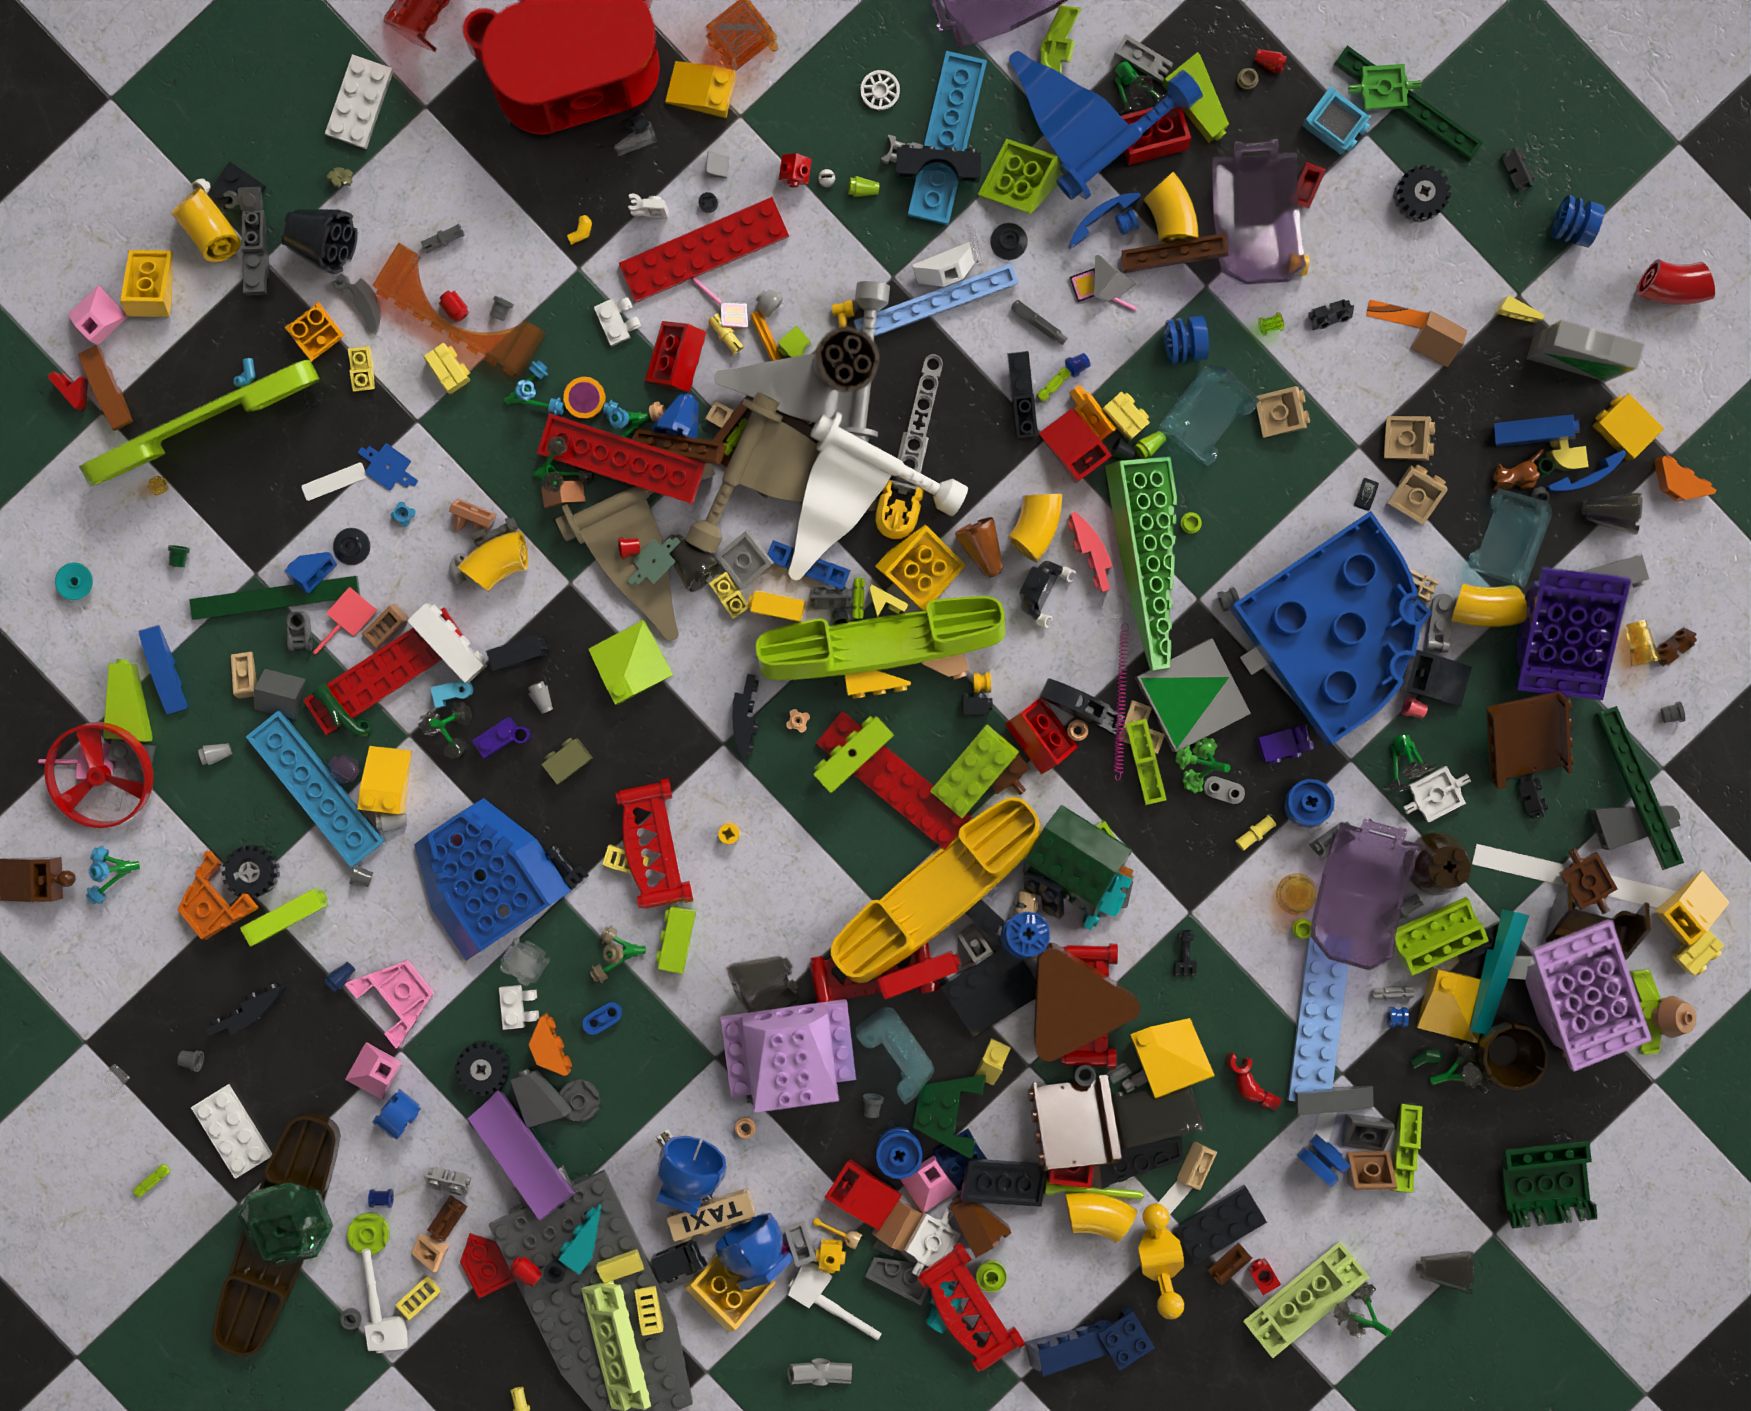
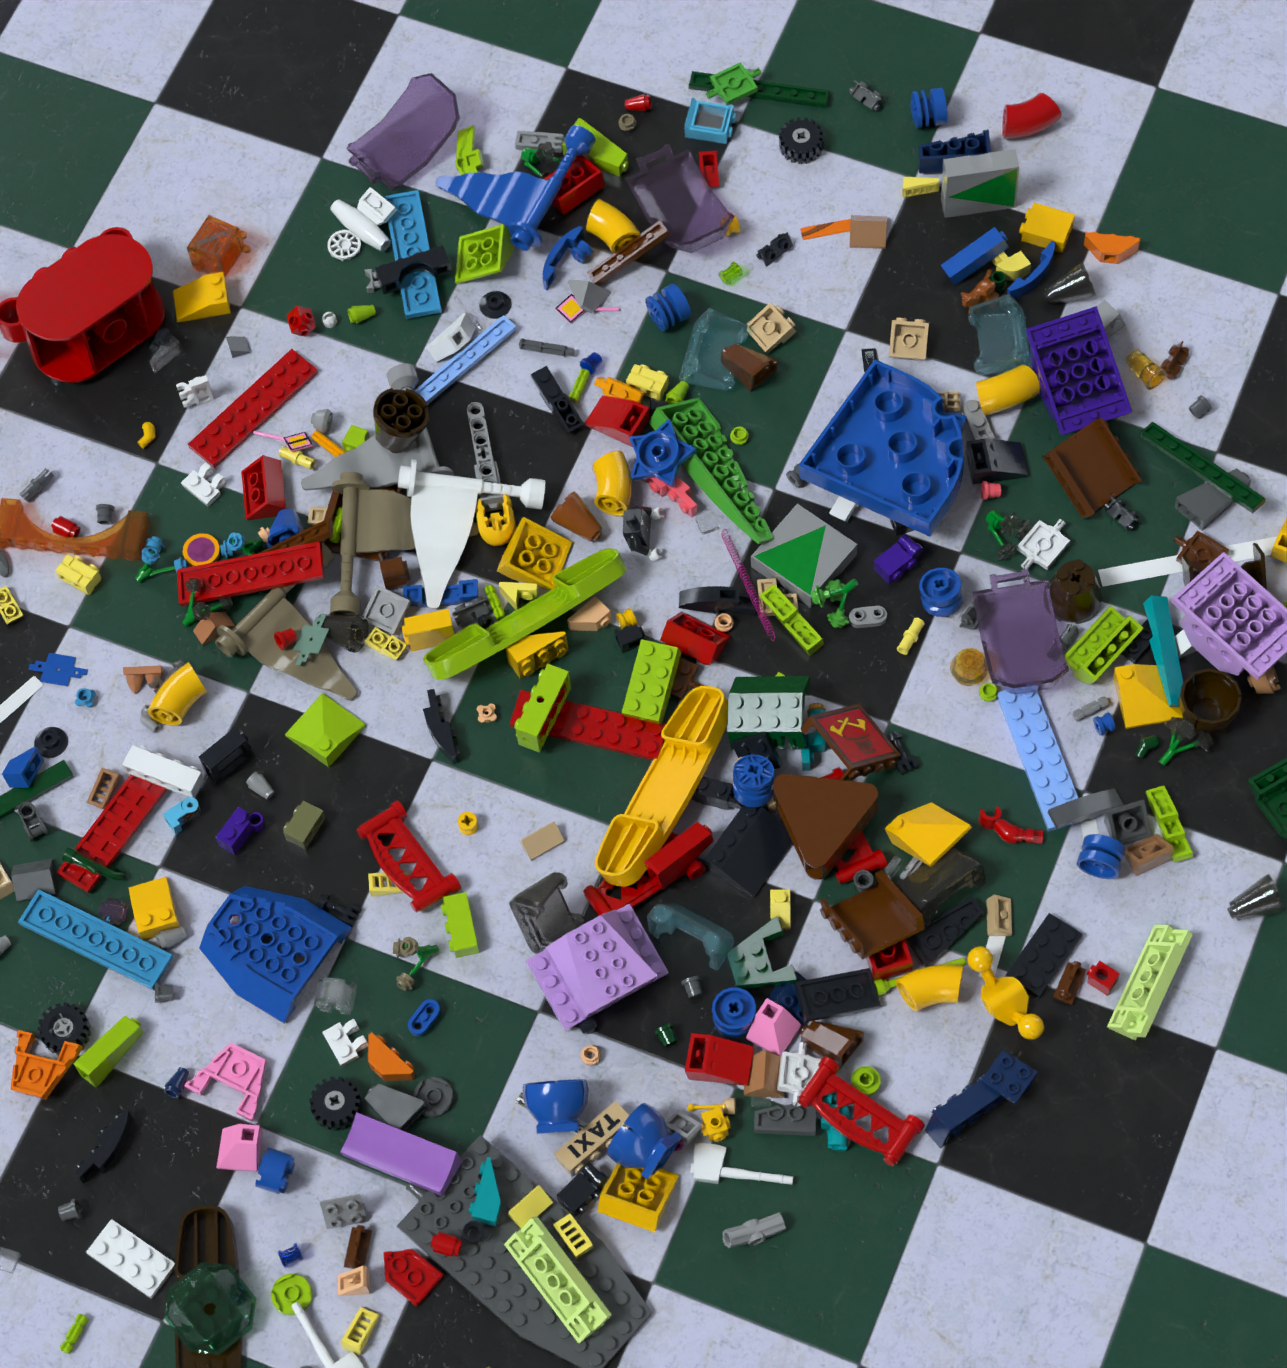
camera: 15 degrees left, 25 degrees down
coral piece [313,587,377,654] -> none
clear smoke plant [418,702,472,759] -> none
black bush [698,192,718,213] -> none
light grey slope [957,924,994,973] -> none
clear smoke plant [1333,1282,1392,1338] -> none
tan plate [1384,416,1435,461] -> none
none -> white plate [331,187,397,252]
none -> reddish brown brick [379,557,411,590]
none -> tan slope [520,822,565,861]
none -> blue plate [629,420,697,488]
none -> dark green piece [654,1023,678,1047]
none -> reddish brown slope [721,343,778,392]
none -> panel [800,704,901,780]
none -> dark blue wedge [918,129,991,174]

